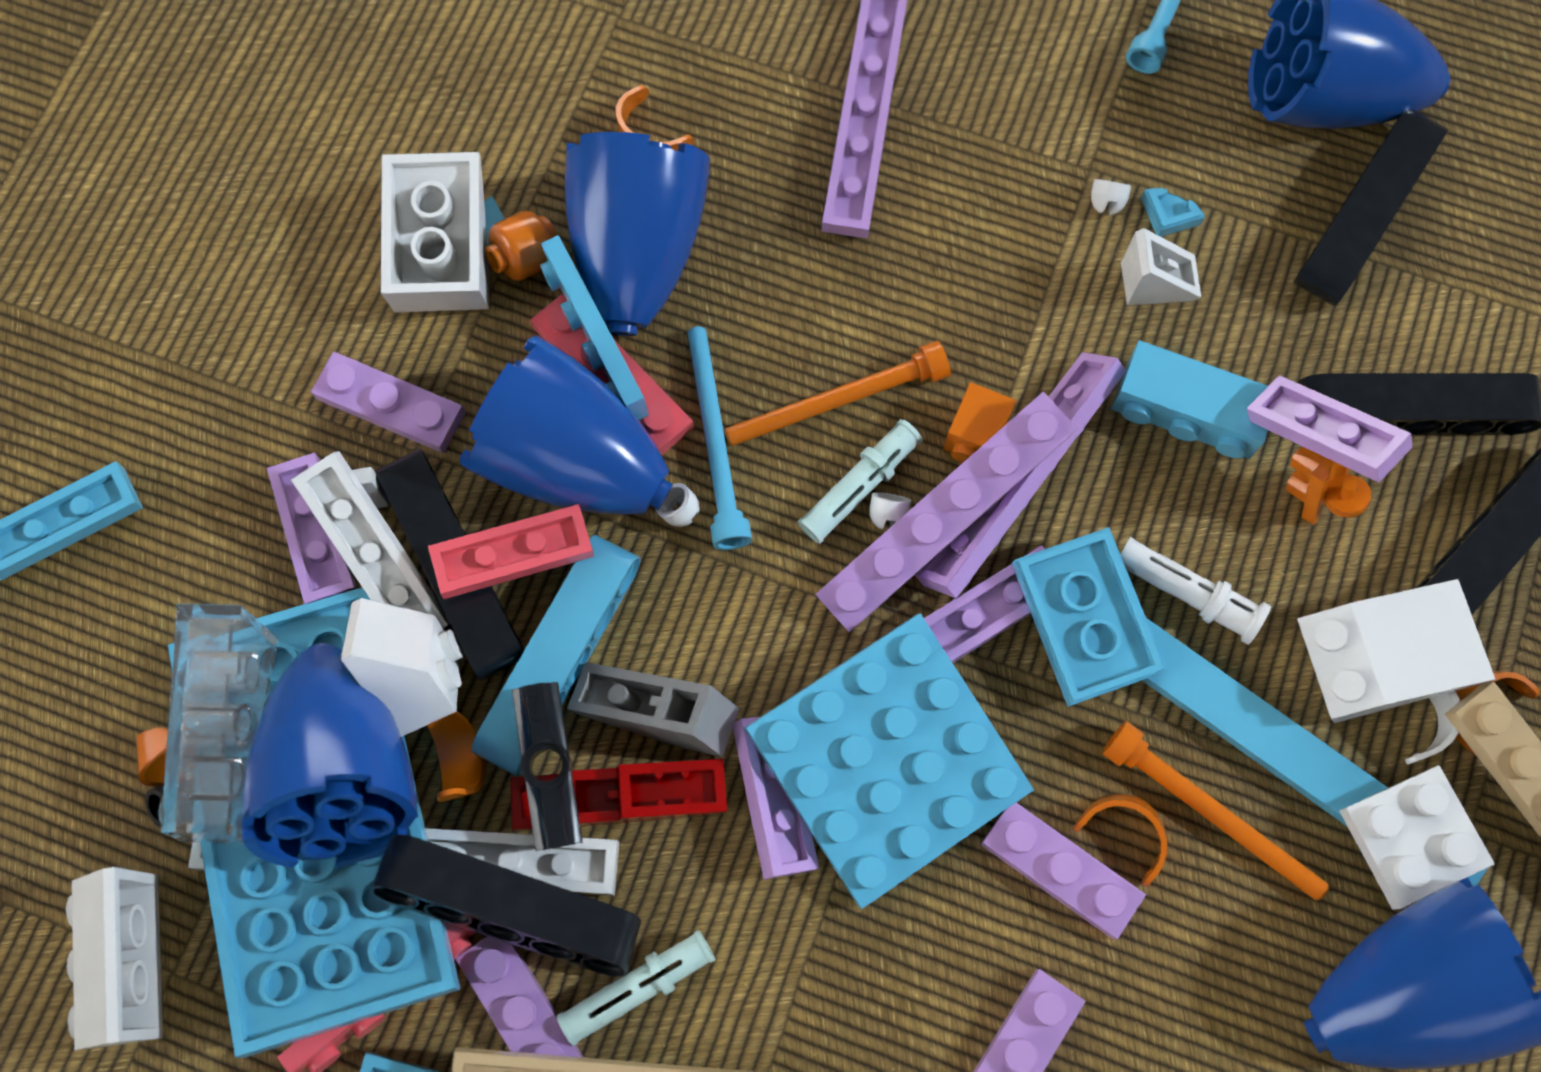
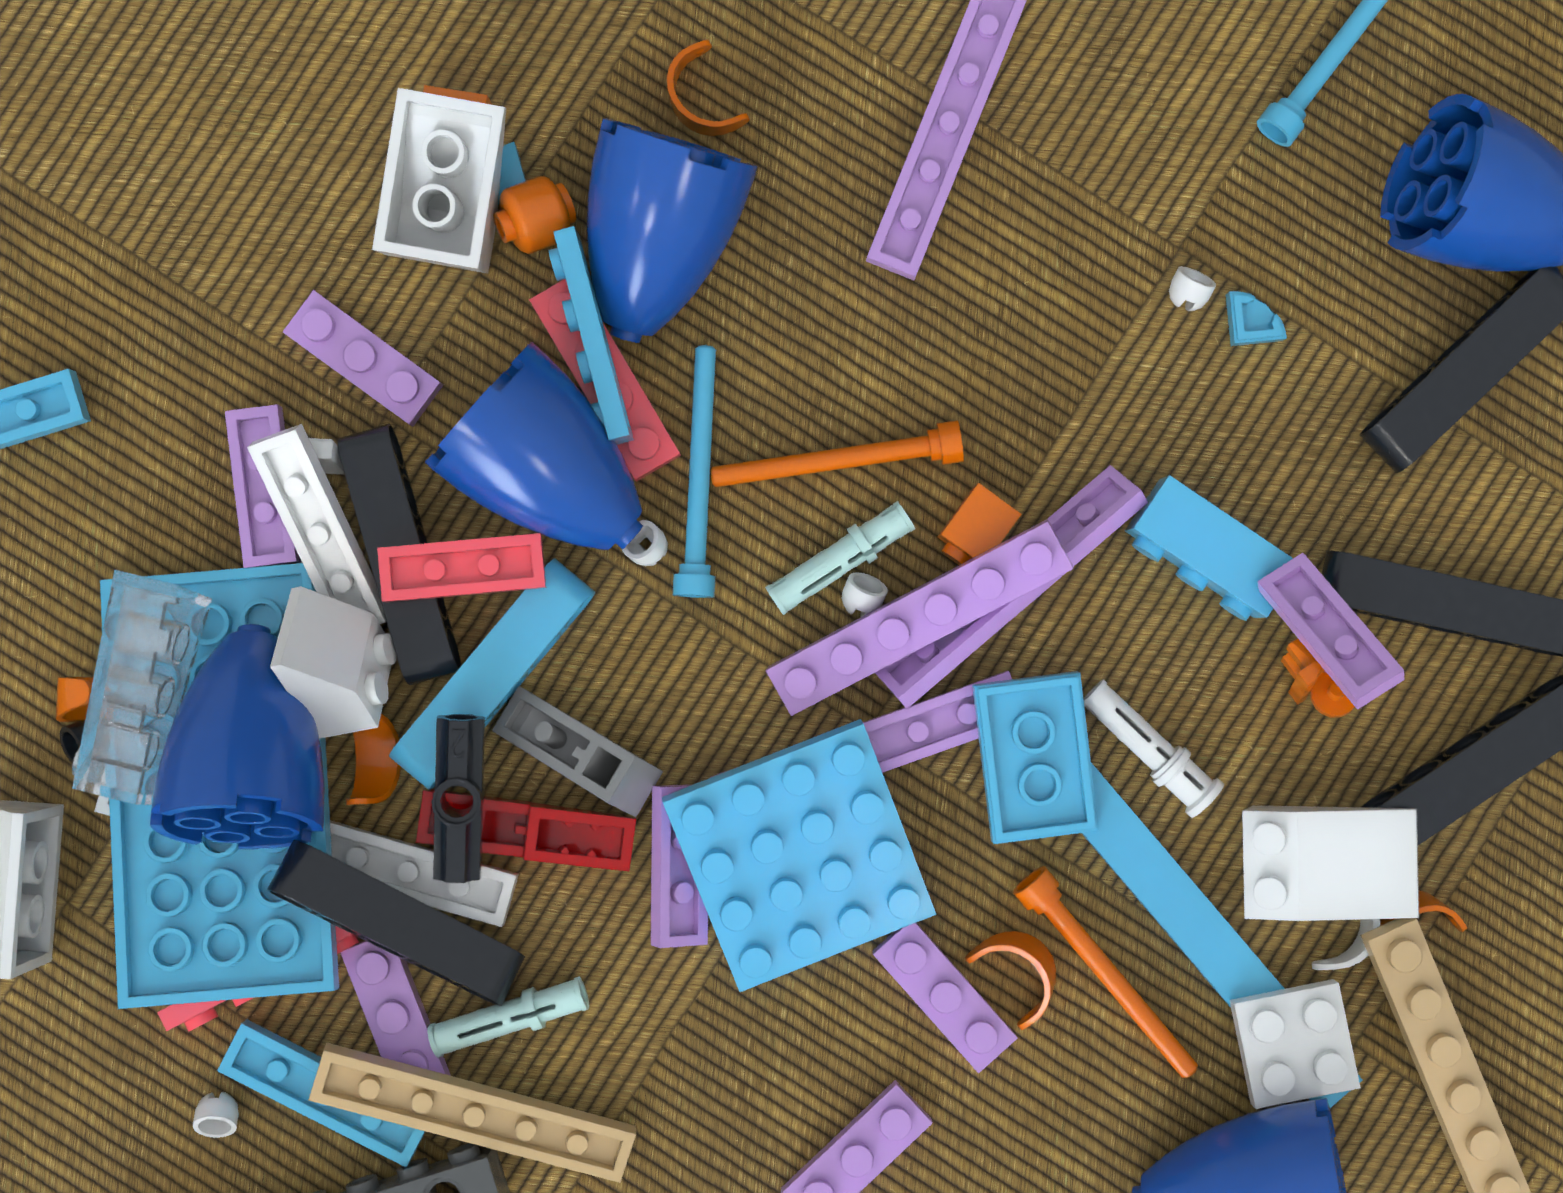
camera: 10 degrees right, 15 degrees up
white slope [1121,228,1202,305] -> none

